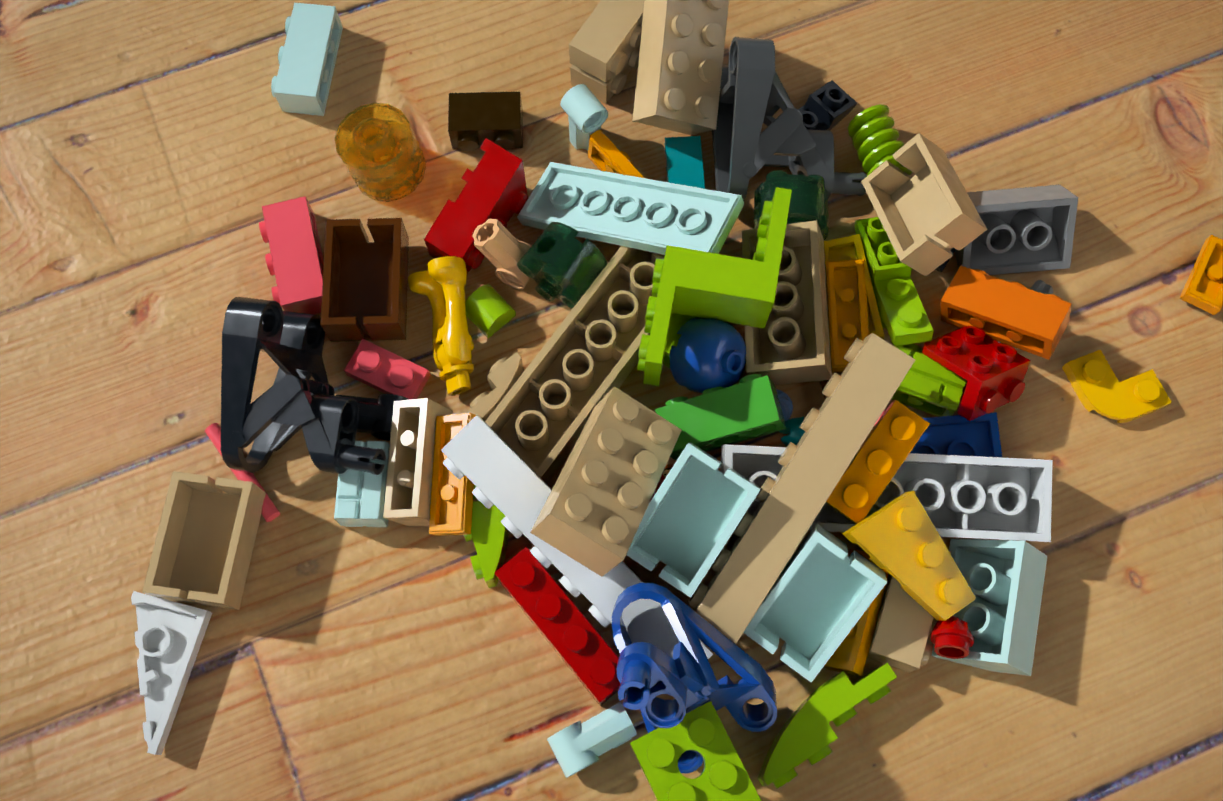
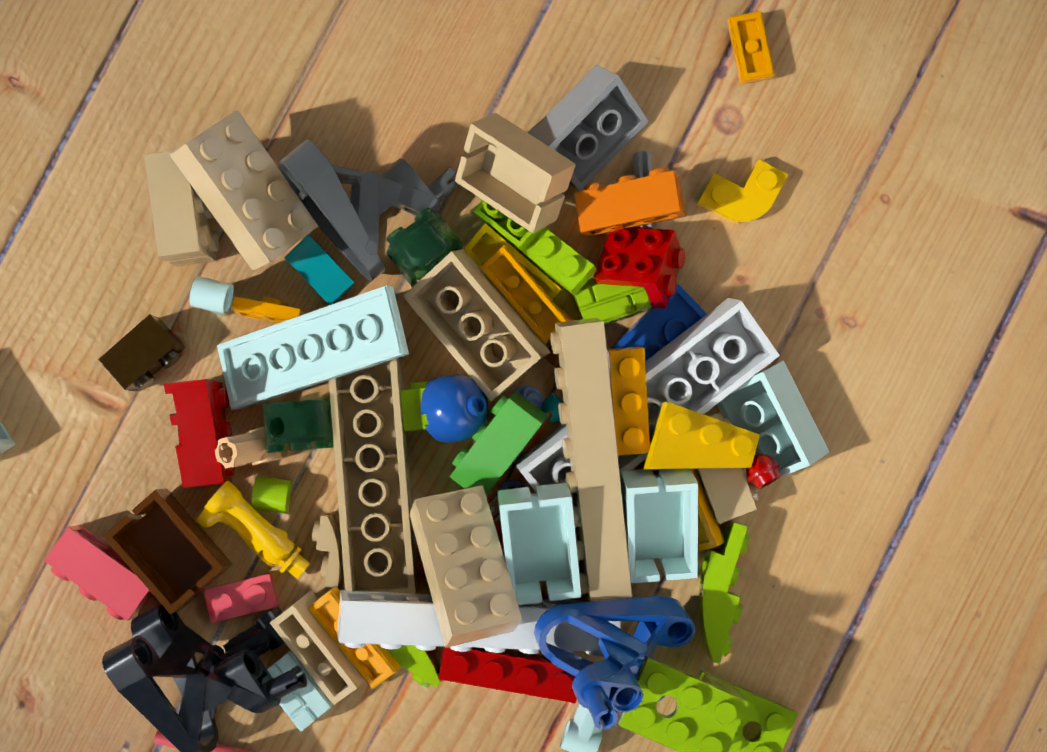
camera: 35 degrees left, 15 degrees up
clear yellow wheel [335,103,426,202] -> none
lime bracket [637,187,792,386] -> none
black slope [798,80,857,131] -> none
lime piece [848,104,912,176] -> none

